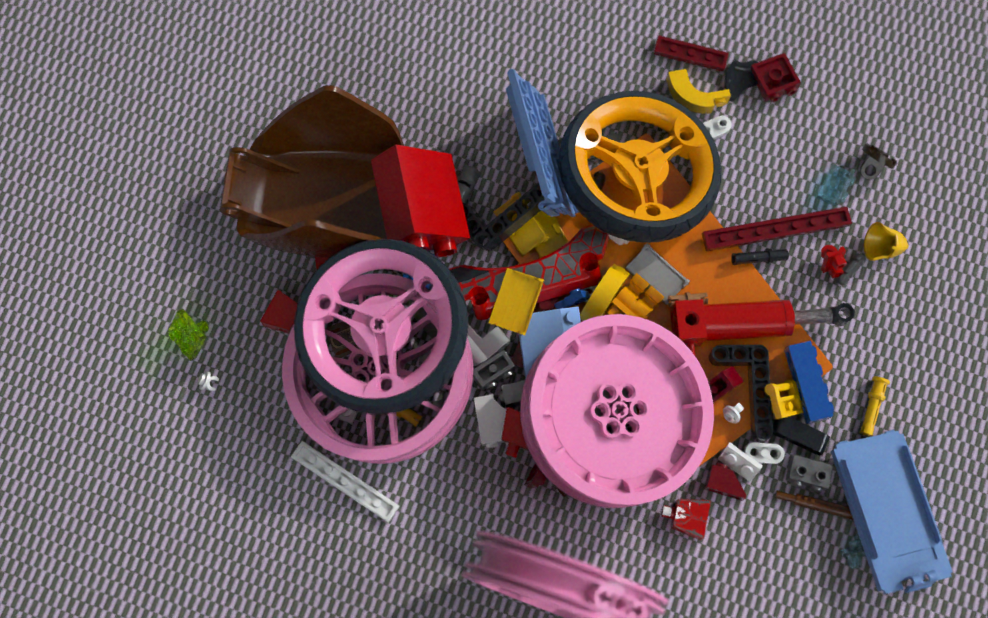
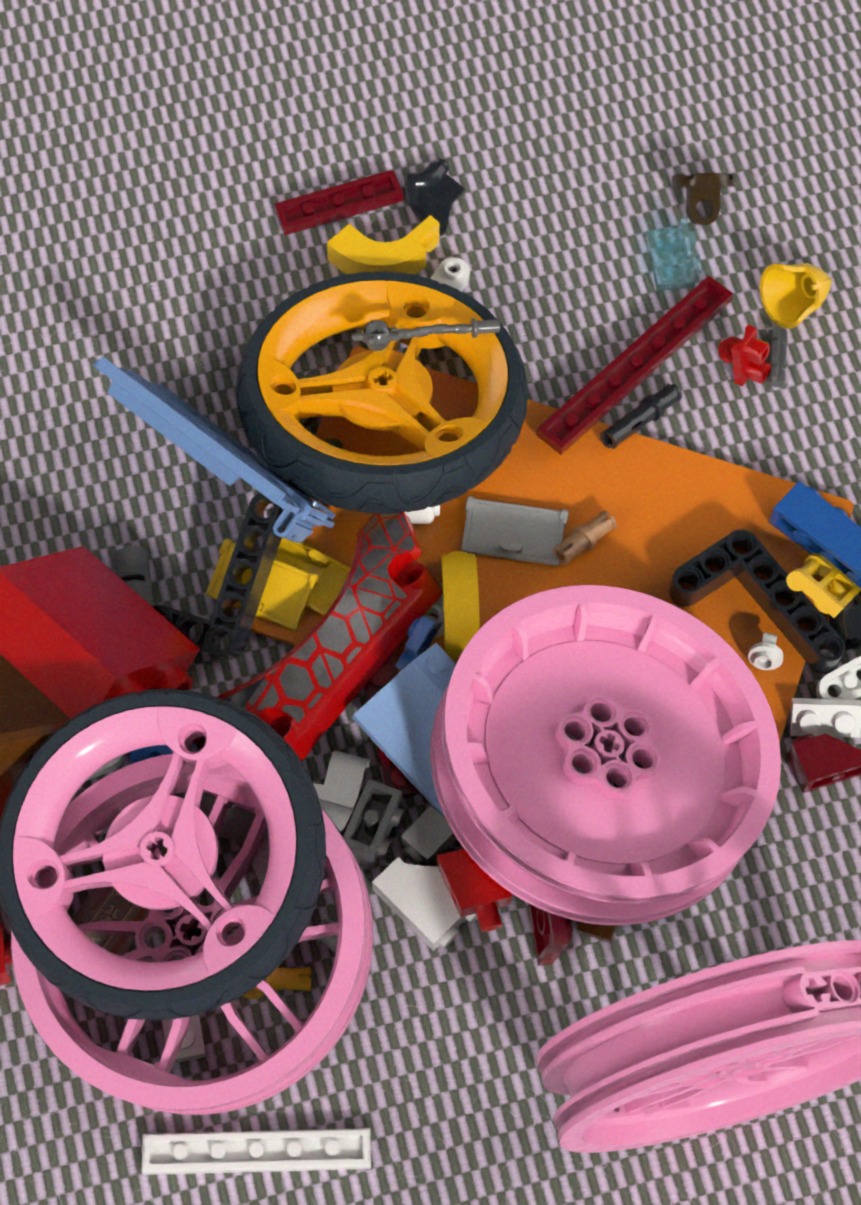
camera: 35 degrees left, 10 degrees down
yellow piece [489,268,544,335] -> none
light orange hips [606,273,664,319] -> none
red torso [661,499,711,540] -> none
red piece [670,299,855,356] -> none
dark red slope [708,366,744,403] -> none
dark red plate [751,53,801,103] -> none
none -> dark grey piece [351,318,500,351]

